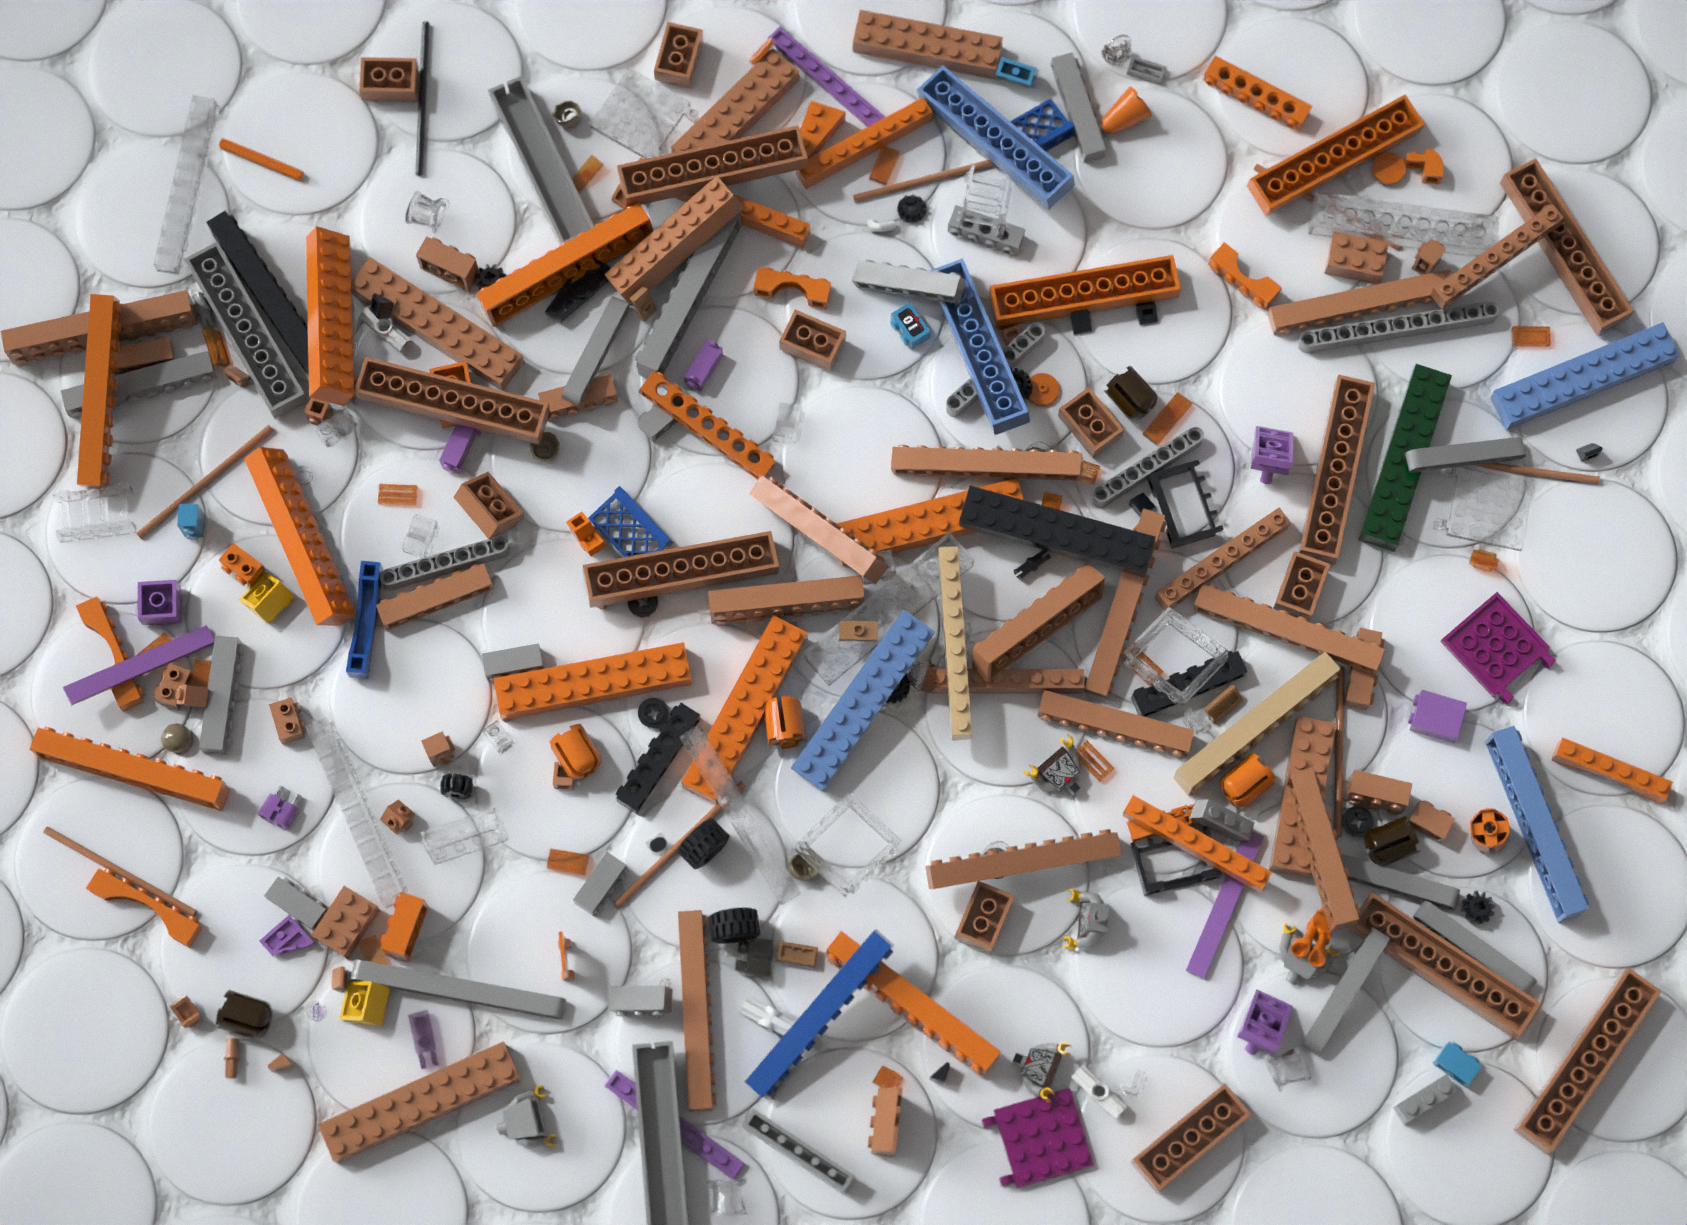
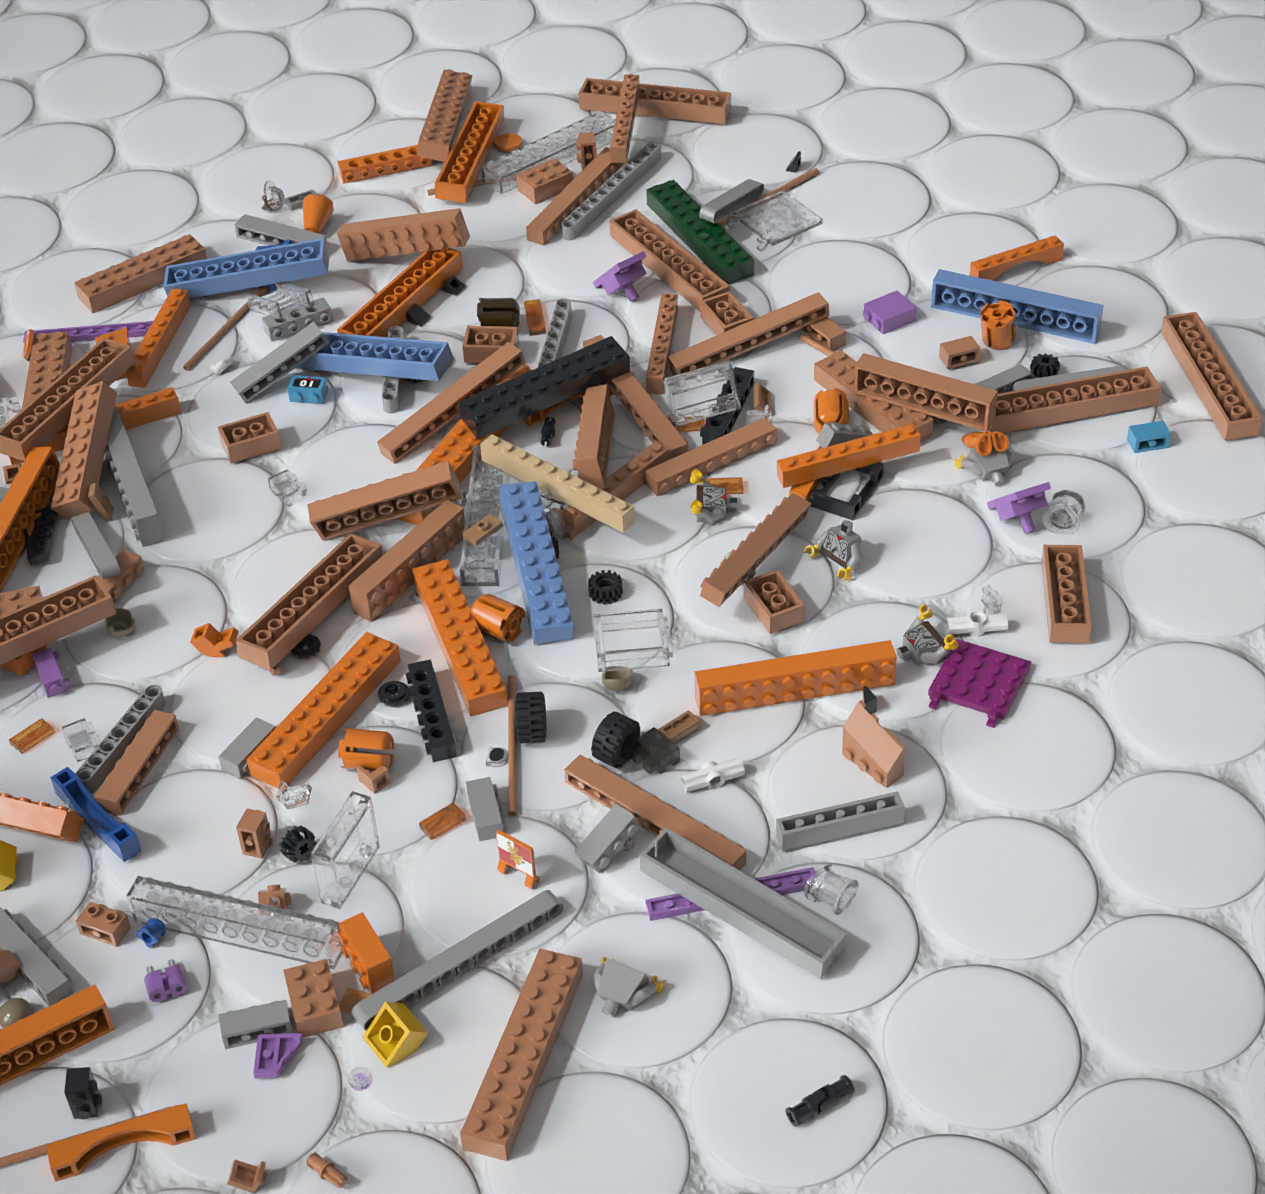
camera: 45 degrees left, 30 degrees down
dark brown cylinder [216,990,273,1040] -> none
nougat slope [267,1054,294,1072] -> none
nougat slope [331,966,347,989] -> none
clear purple hinge [408,1010,438,1069] -> none
nougat brick [453,472,524,539] -> none
blue fence [588,486,674,557] -> none
light grey brick [637,385,691,443] -> none
orange brick [638,371,776,480] -> none
clear brick [680,724,801,905] -> none
medium lavender brick [684,339,723,391] -> none
blue brick [745,930,895,1098] -> none
orange arch [753,267,831,309] -> none
clear orange tile [869,145,900,186] -> none
clear orange slope [872,1065,903,1088] -> none
black gear [897,194,927,223] -> none
dark azure brick [996,57,1039,88] -> none
black hinge [1147,460,1224,549] -> none
tan brick [1173,651,1340,795] -> none
medium lavender tile [1186,831,1264,979] -> none
orange arch [1208,242,1282,310] -> none
light grey beam [1302,928,1390,1055] -> none
nougat brick [1344,770,1413,815] -> none
dark brown cylinder [1364,816,1420,866] -> none
light grey brick [1393,1074,1458,1125] -> none
orange brick [1404,148,1444,184] -> none
magenta plate [1440,592,1556,705] -> none
clear orange brick [1469,549,1499,572] -> none
medium blue brick [1490,322,1680,430] -> none
clear orange tile [1511,326,1551,347] -> none
none -> black brick [64,1067,102,1119]
none -> blue brick [136,918,166,948]
none -> nougat brick [336,208,470,262]
none -> nougat brick [417,69,473,162]
none -> black tyre [588,570,623,605]

